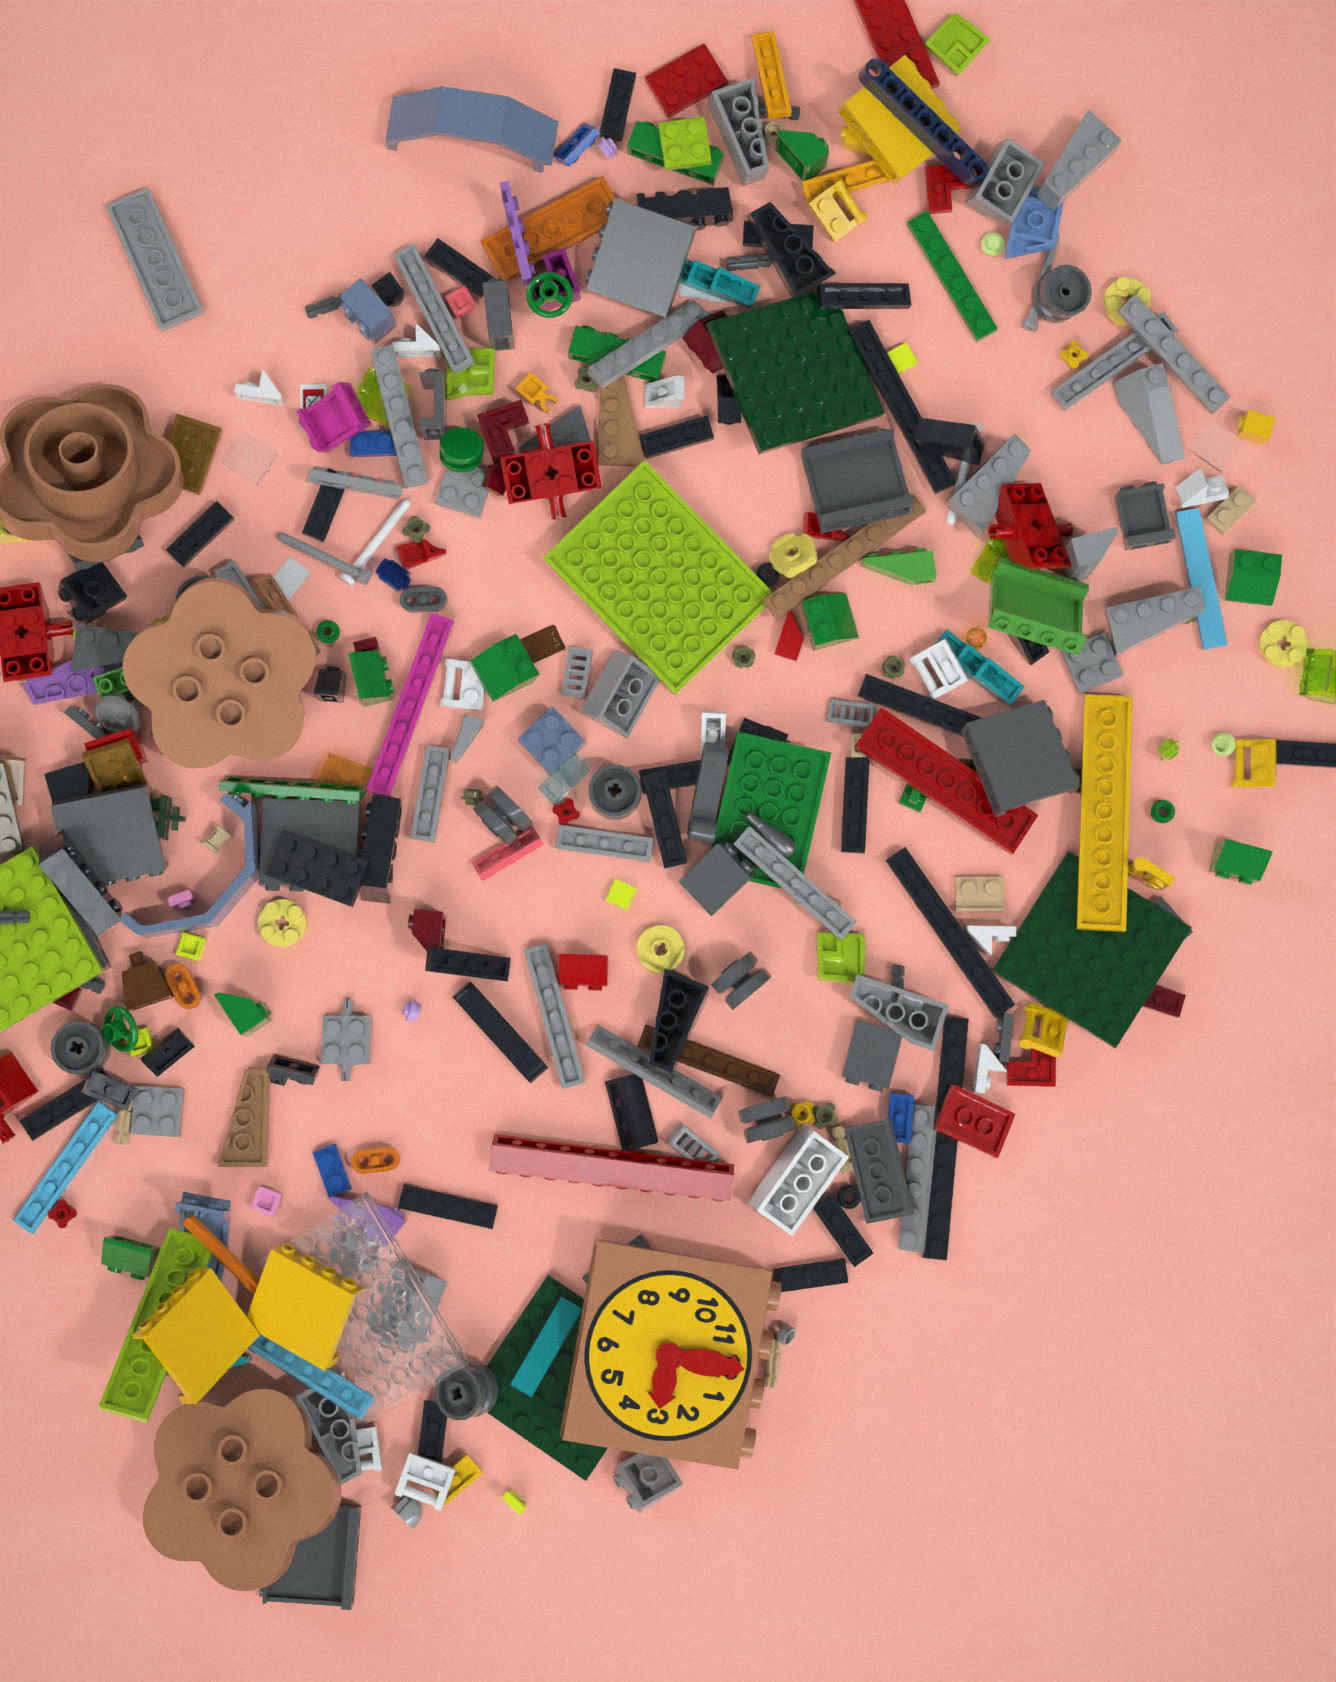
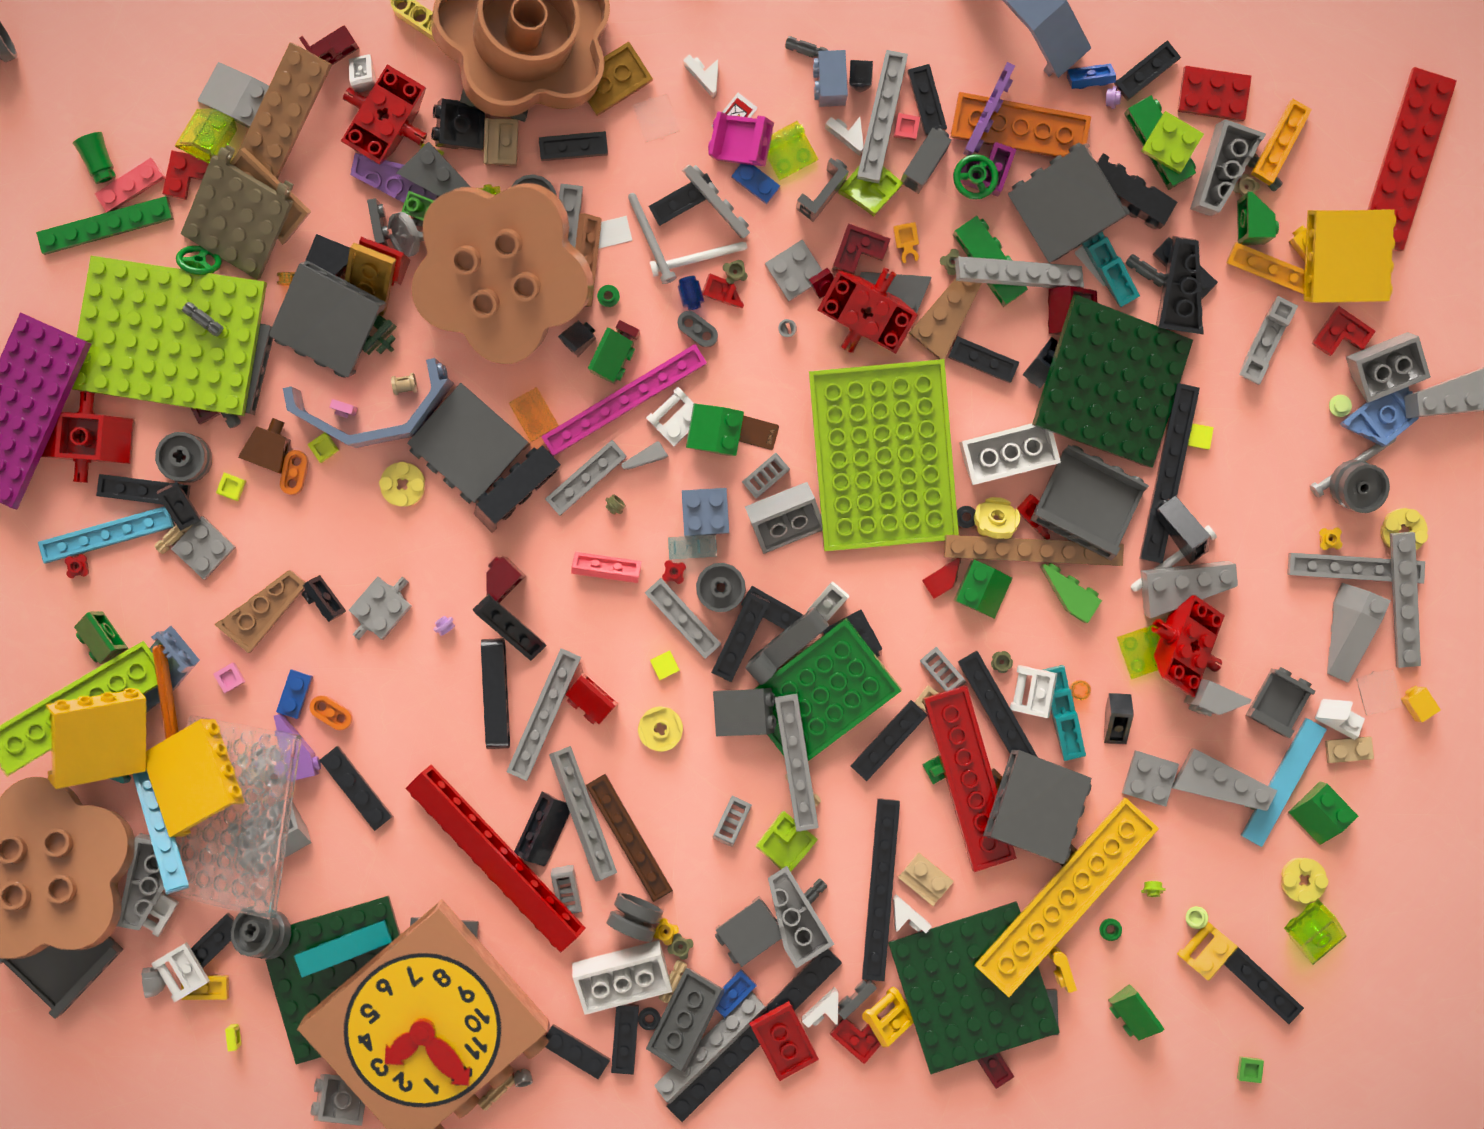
camera: 40 degrees right, 5 degrees up
wedge [38,829,123,935] -> none
green piece [102,1006,138,1052] -> none
black plate [141,1027,195,1077] -> none
green slope [214,992,272,1037] -> none
green plate [219,776,366,804] -> none
black plate [265,830,371,908] -> none
light grey plate [370,345,429,489] -> none
green head [439,427,483,472] -> none
dark grey wheel [472,785,533,846] -> none
white slope [645,375,684,408] -> none
black wedge [649,968,709,1080] -> none
dark grey wheel [711,951,772,1011] -> none
olive plate [732,645,755,668] -> none
flat silver piece [746,812,796,857] -> none
yellow plate [807,178,868,242] -> none
black plate [817,283,912,309] -> none
dark blue beam [858,58,988,185] -> none
green plate [906,211,998,342] -> none
lime plate [924,13,990,77] -> none
bright green panel [987,557,1089,655] -> none
none -> clear yellow bush [276,272,295,286]
none -> tan plate [483,118,519,166]
none -> light grey slope [712,795,752,847]
none -> light grey hinge [778,319,797,337]
none -> white slope [959,423,1061,485]
none -> light grey slope [1239,296,1298,385]

